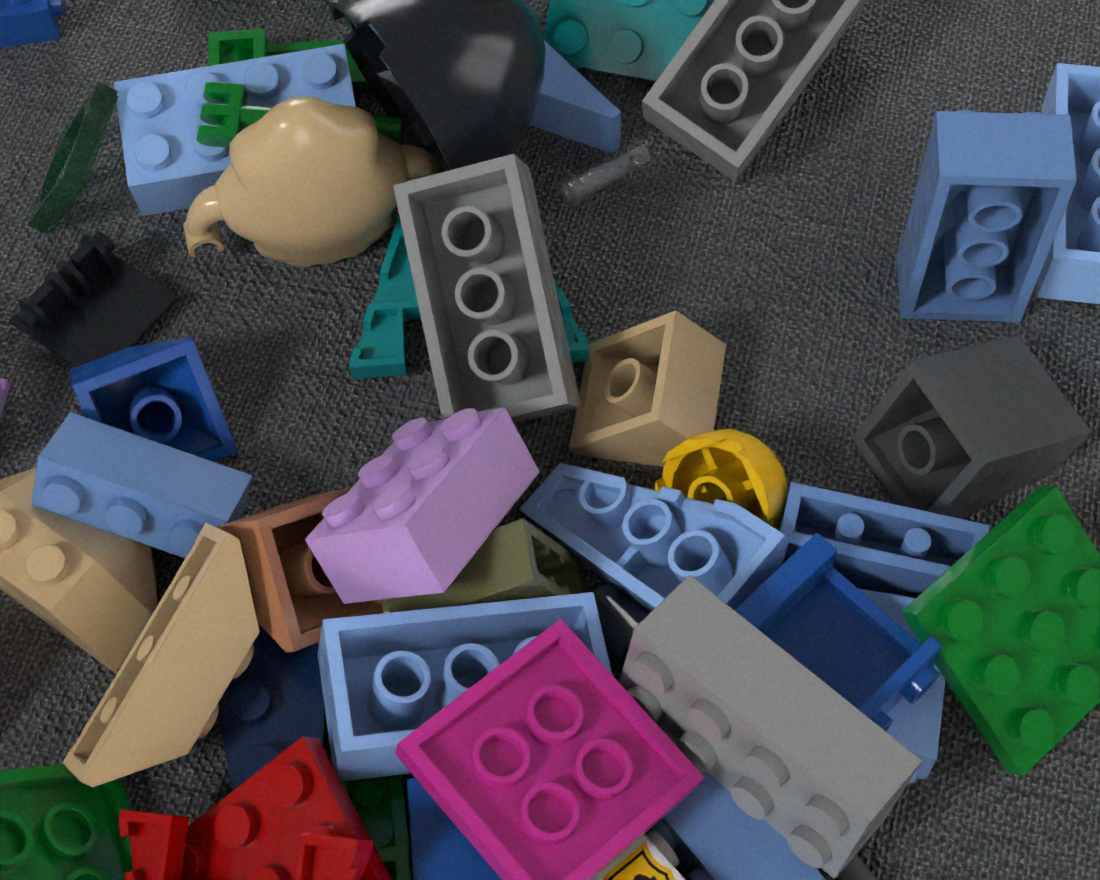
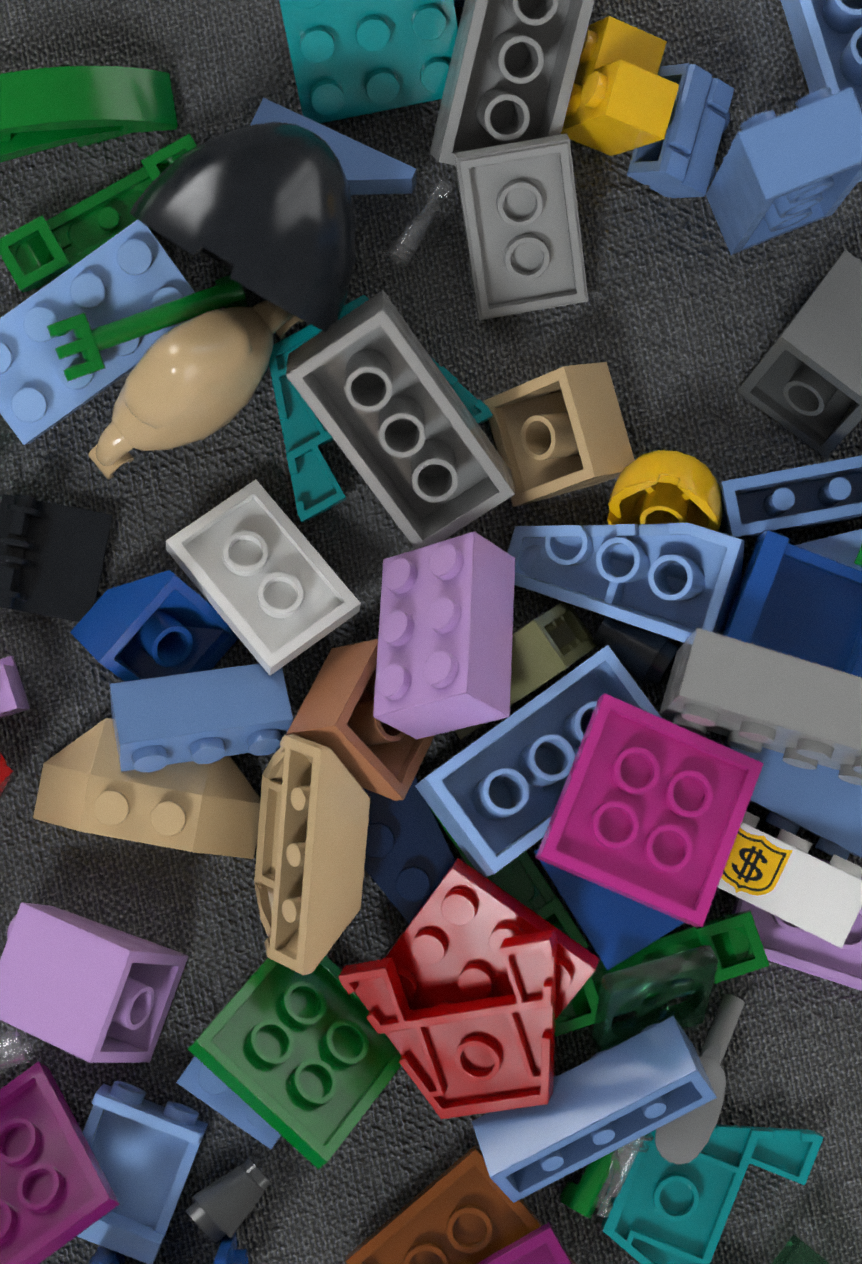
camera: 30 degrees left, 25 degrees up
none -> white plate [166,479,361,676]
none -> light grey tile [454,133,589,320]
none -> yellow brick [561,16,679,156]
none -> medium blue brick [627,63,734,198]

